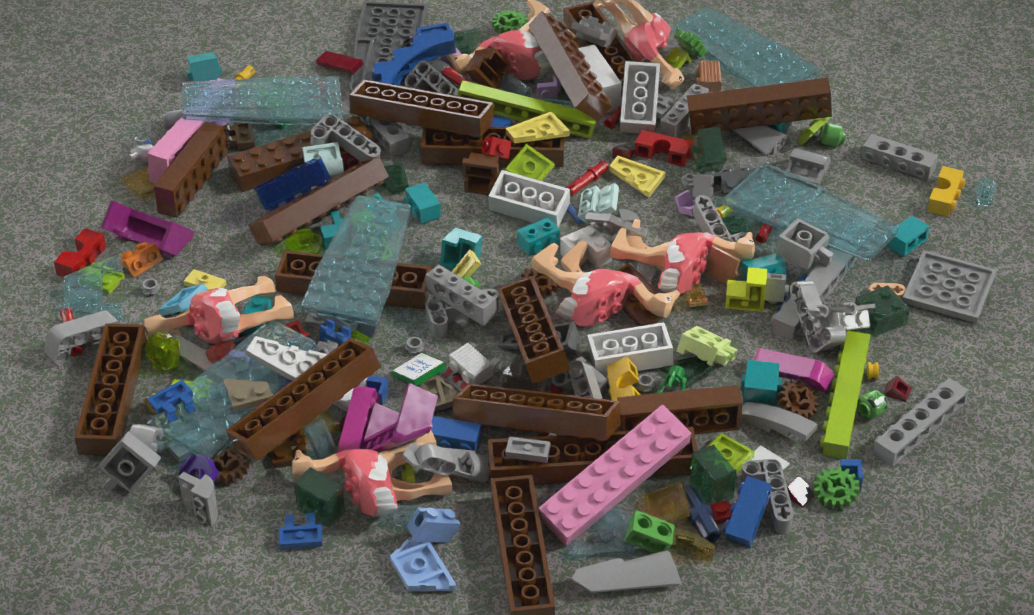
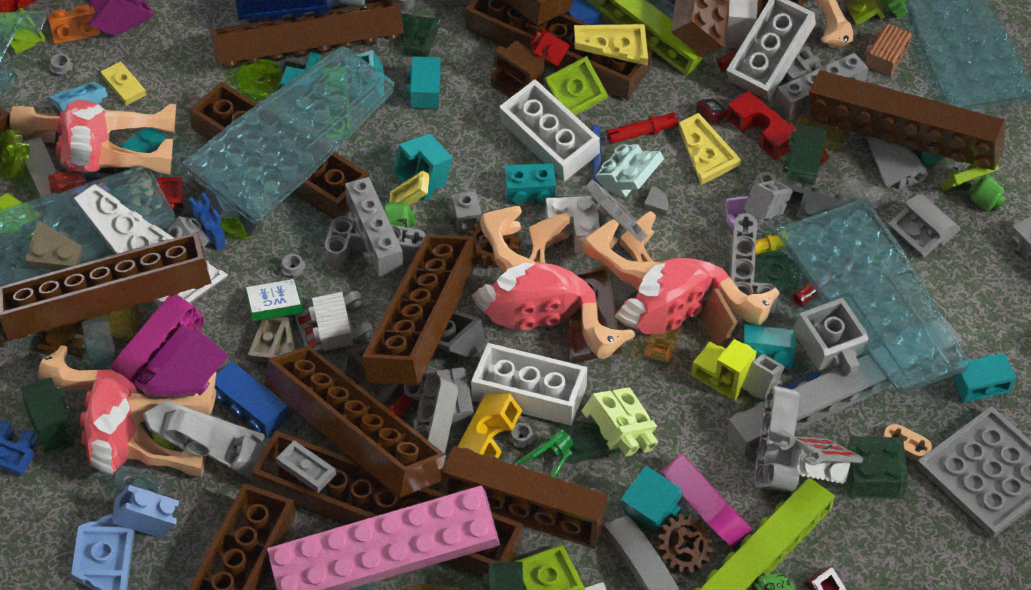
camera: 25 degrees right, 10 degrees up
blue panel [366,376,388,406] -> none
yellow bush [866,362,879,380] -> none
none -> light grey brick [448,191,482,232]

